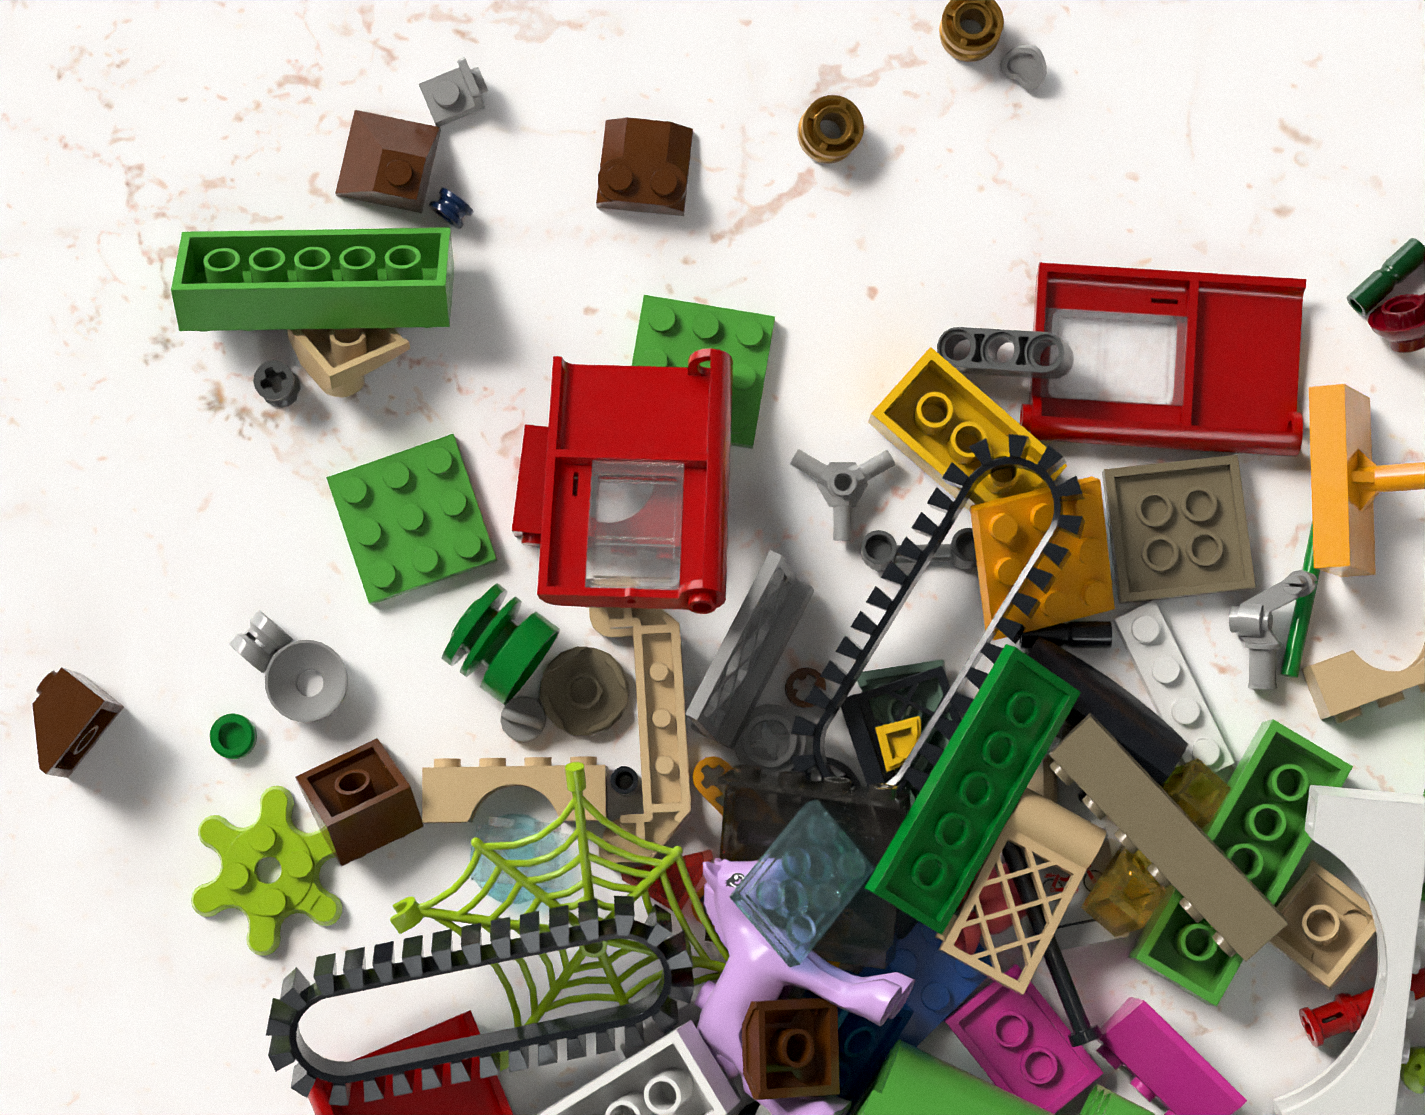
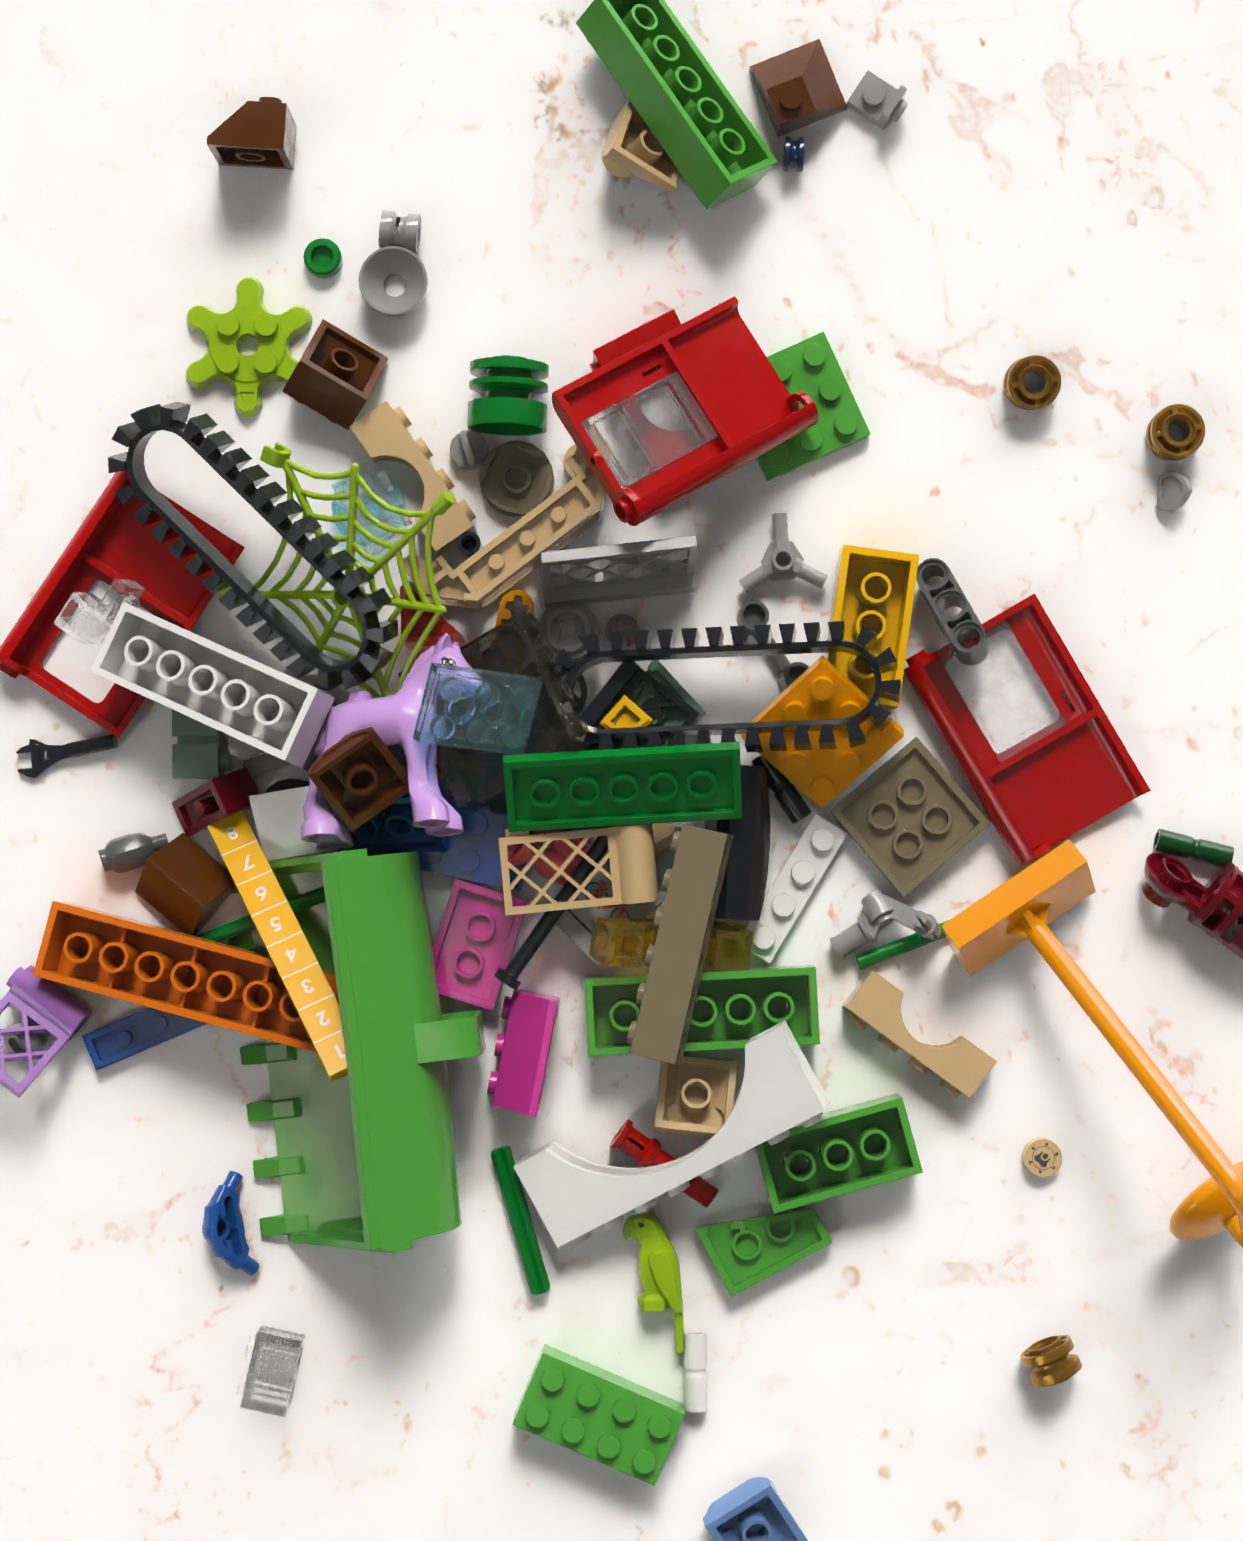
camera: 55 degrees right, 5 degrees up
dark grey bush [253,360,301,408] -> none
bright green plate [326,434,498,605] -> none
reddish brown slope [596,117,693,216] -> none

